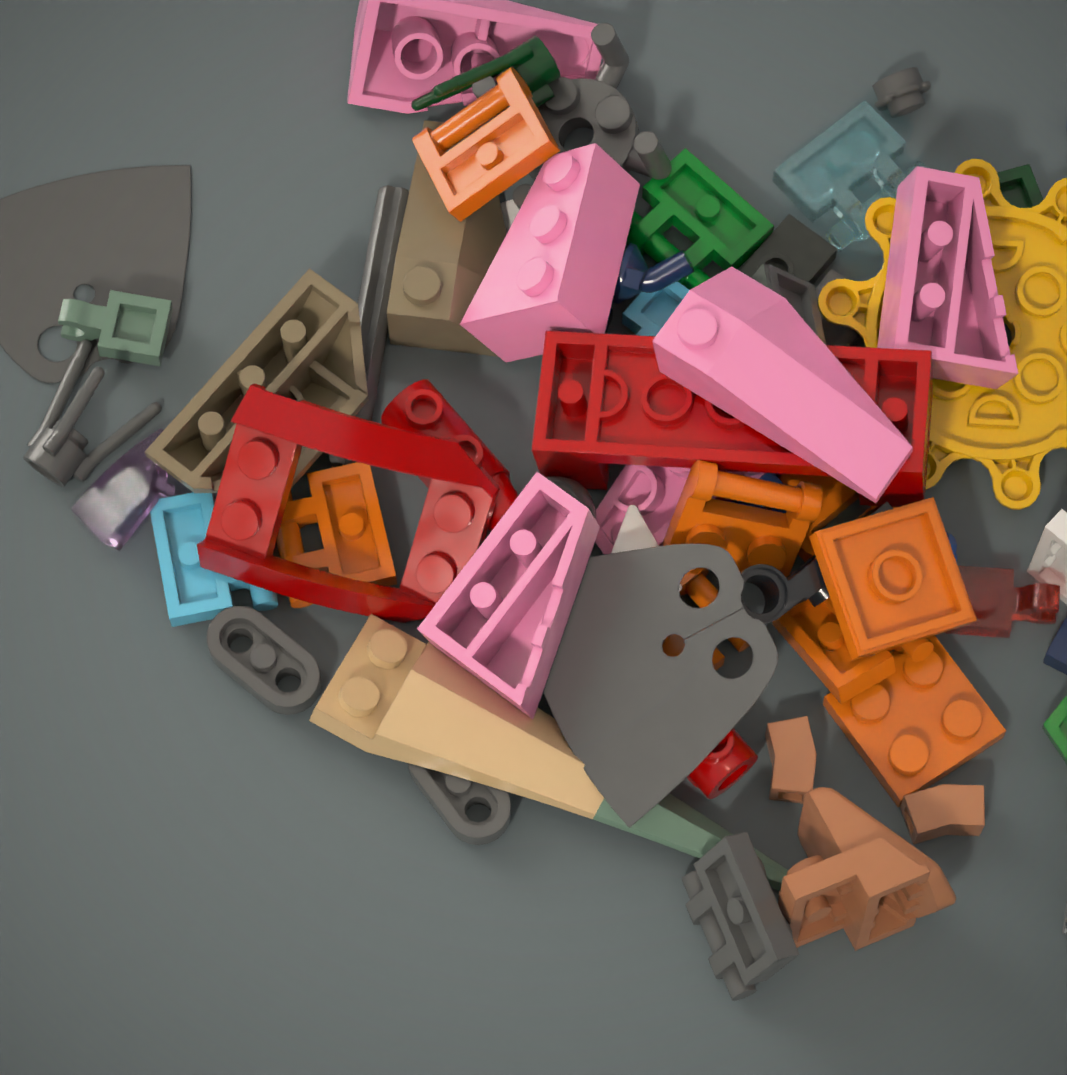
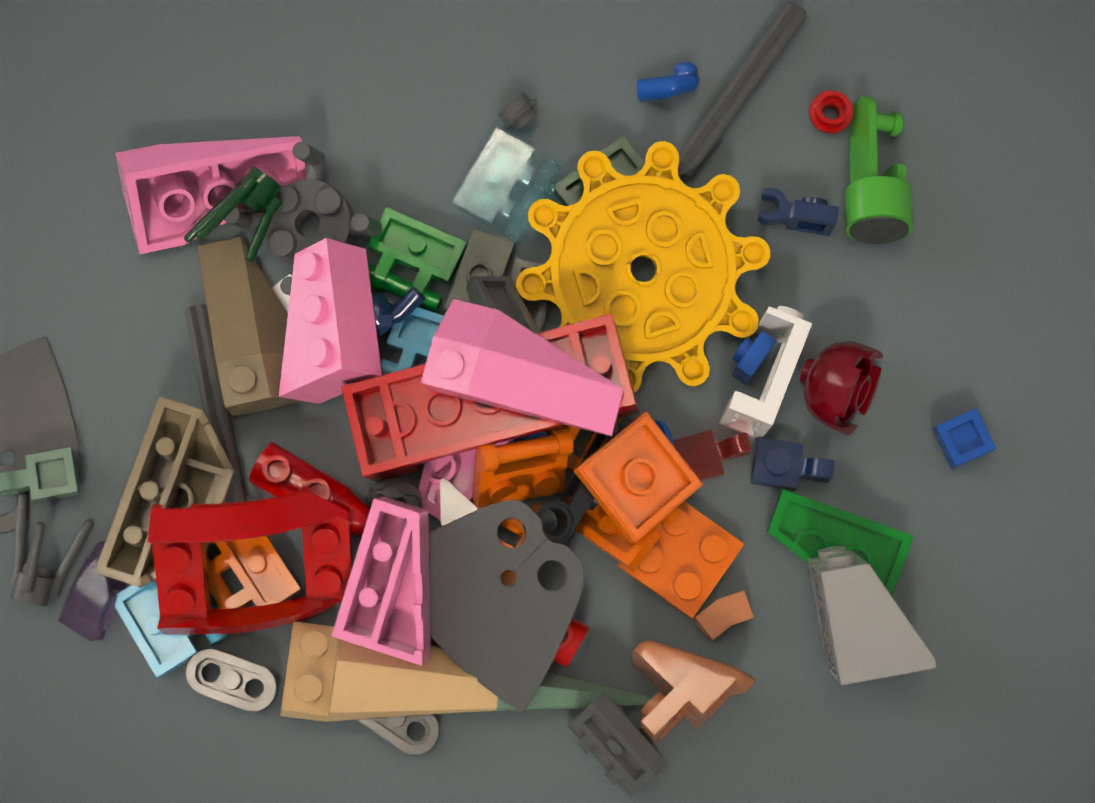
camera: 25 degrees left, 10 degrees up
orange plate [412,67,560,222] -> none
nougat piece [765,716,817,804] -> none
bright pink wedge [877,166,1018,389] -> none

